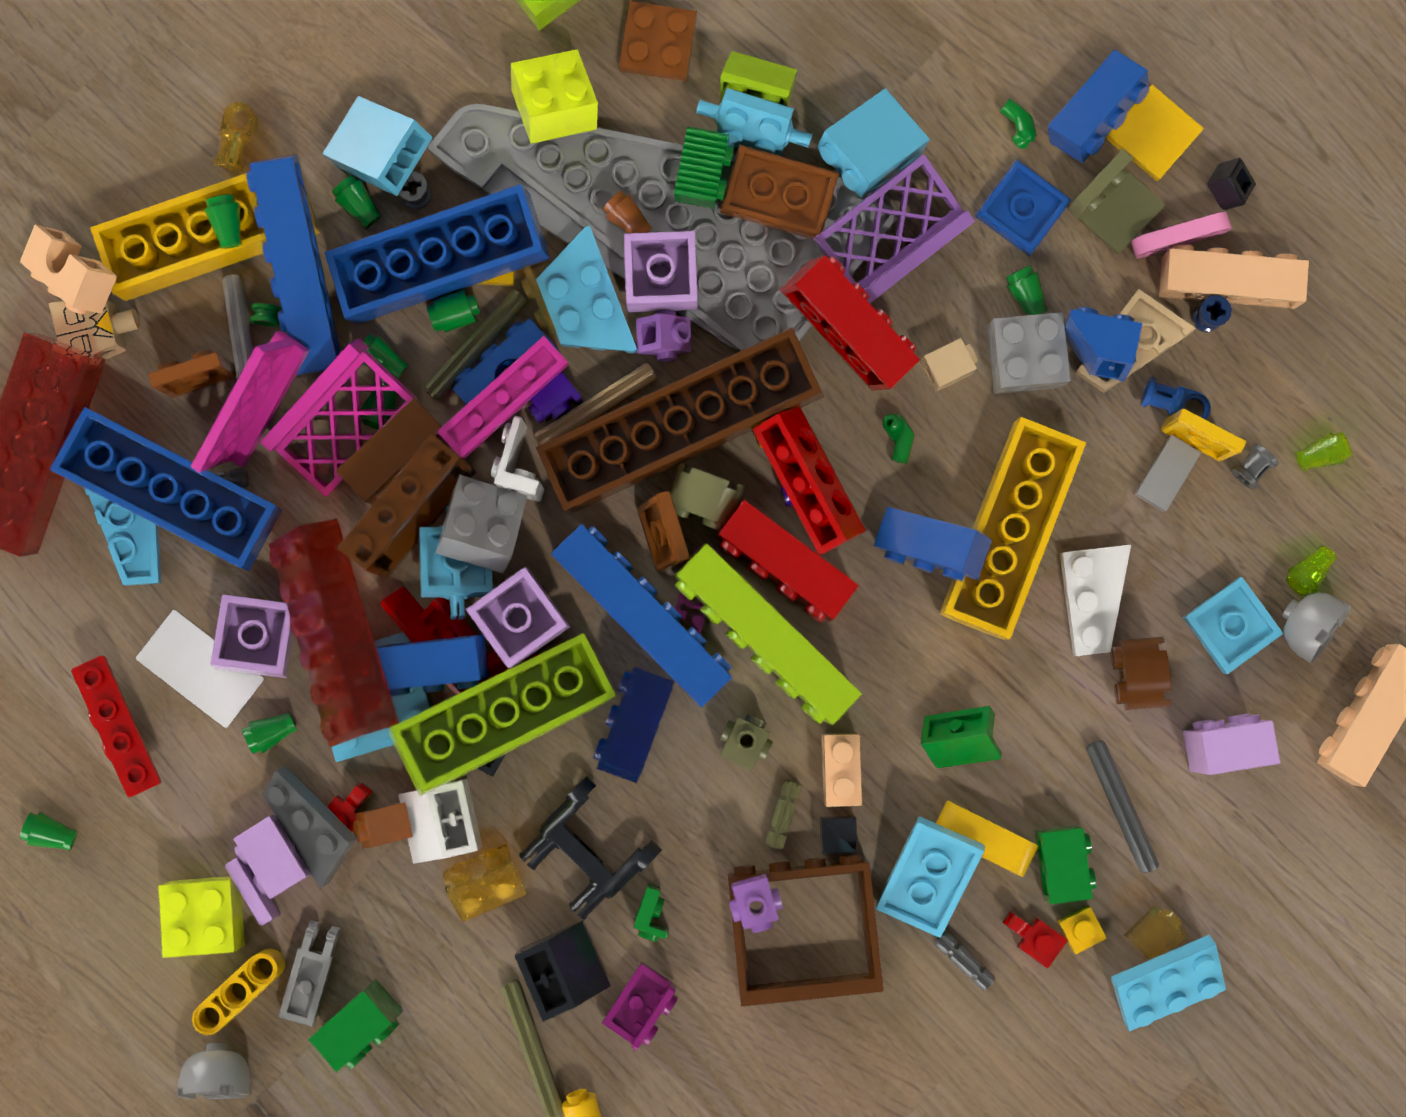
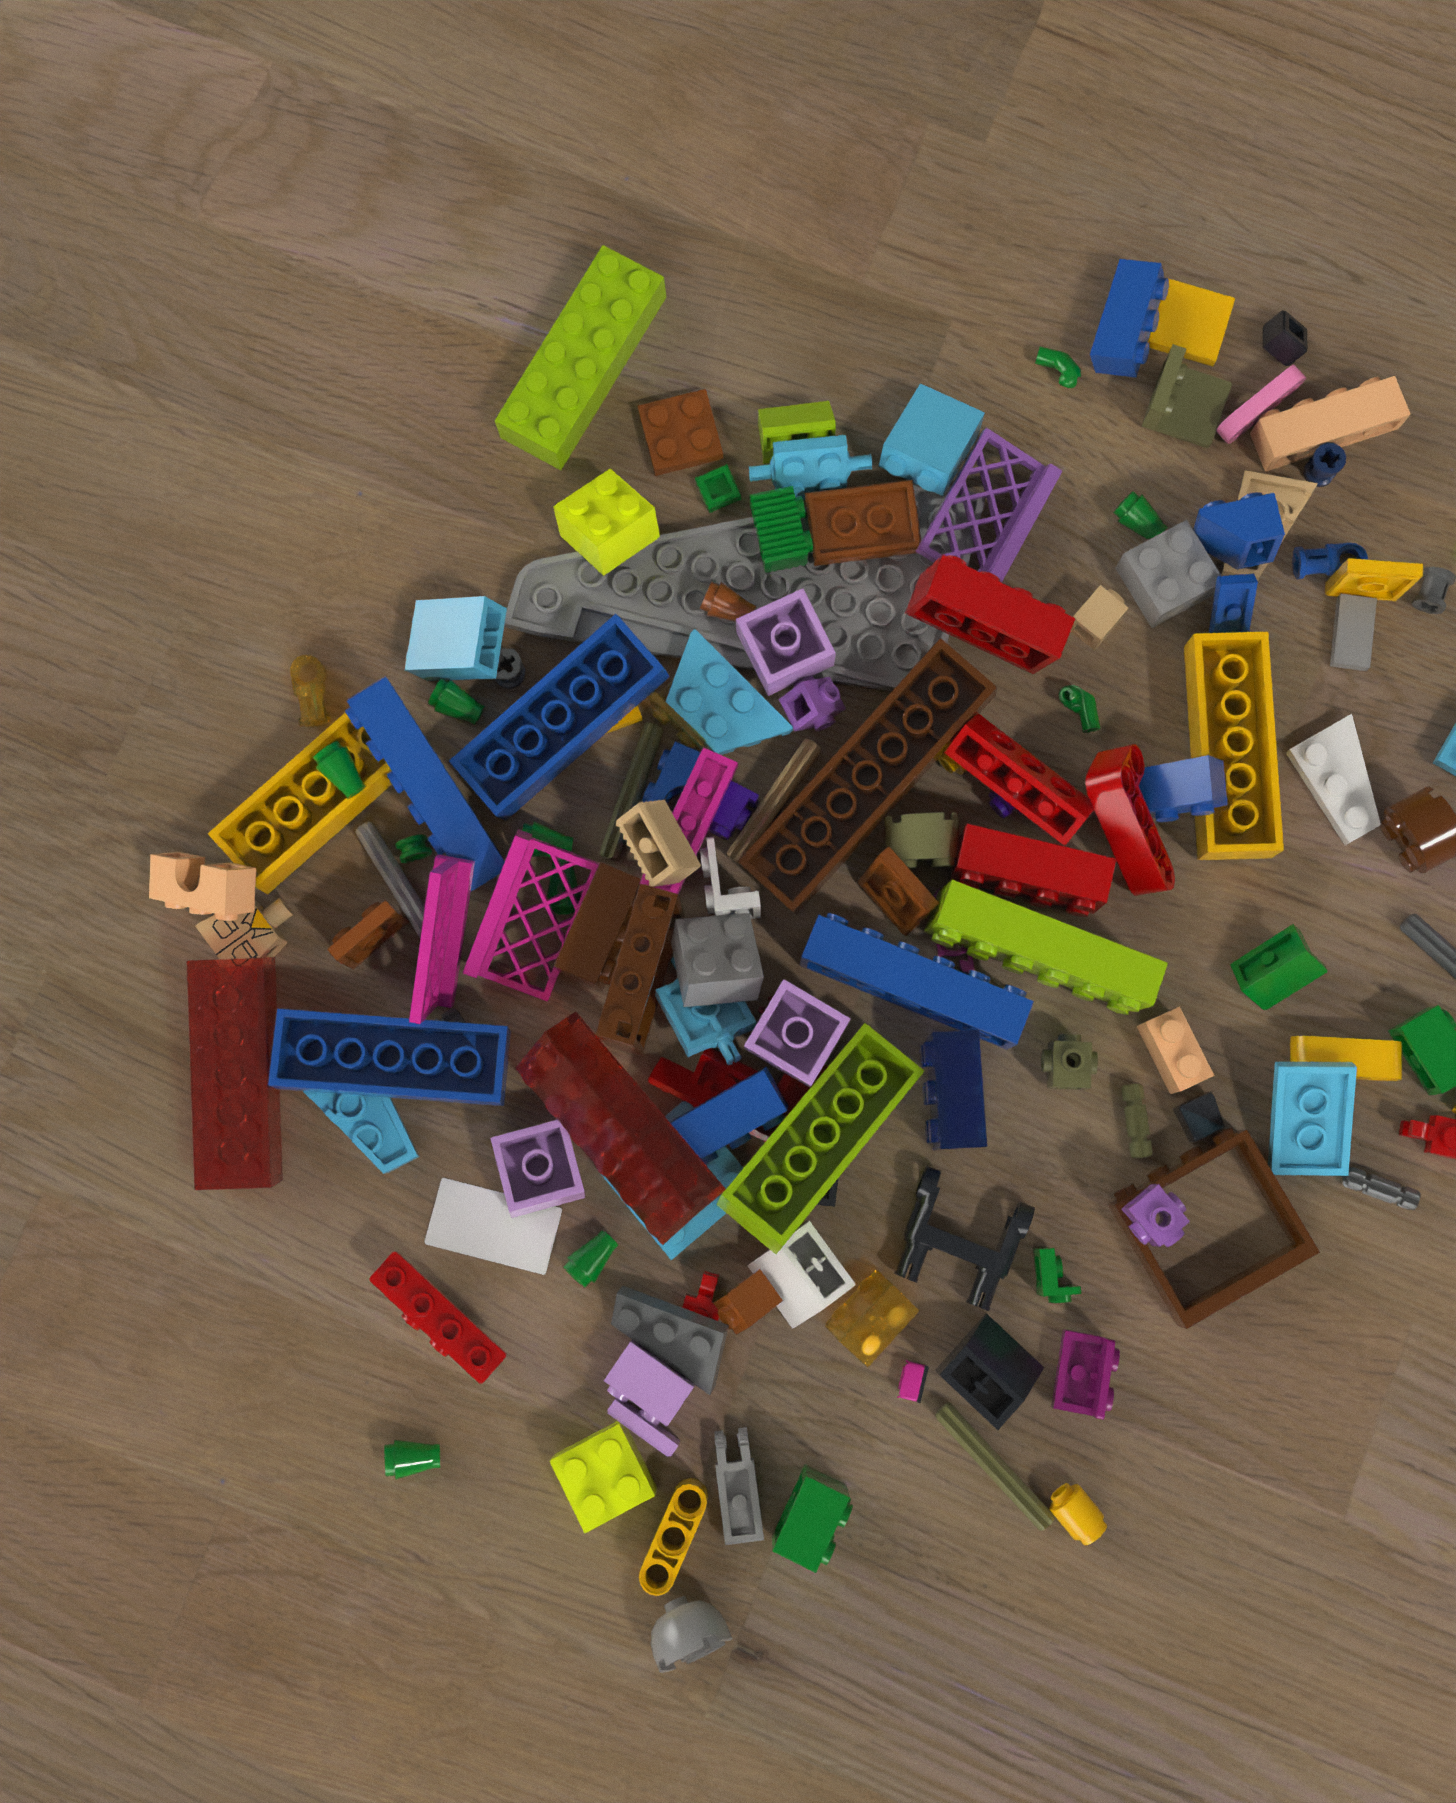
camera: 15 degrees left, 5 degrees down
green brick [426,289,481,333] -> none
blue tile [974,160,1072,257] -> none
none -> tan brick [616,800,701,887]
none -> green tile [695,464,742,513]
none -> dark pink piece [897,1360,929,1403]
none -> red beam [1085,744,1175,896]
none -> blue plate [1209,574,1258,633]

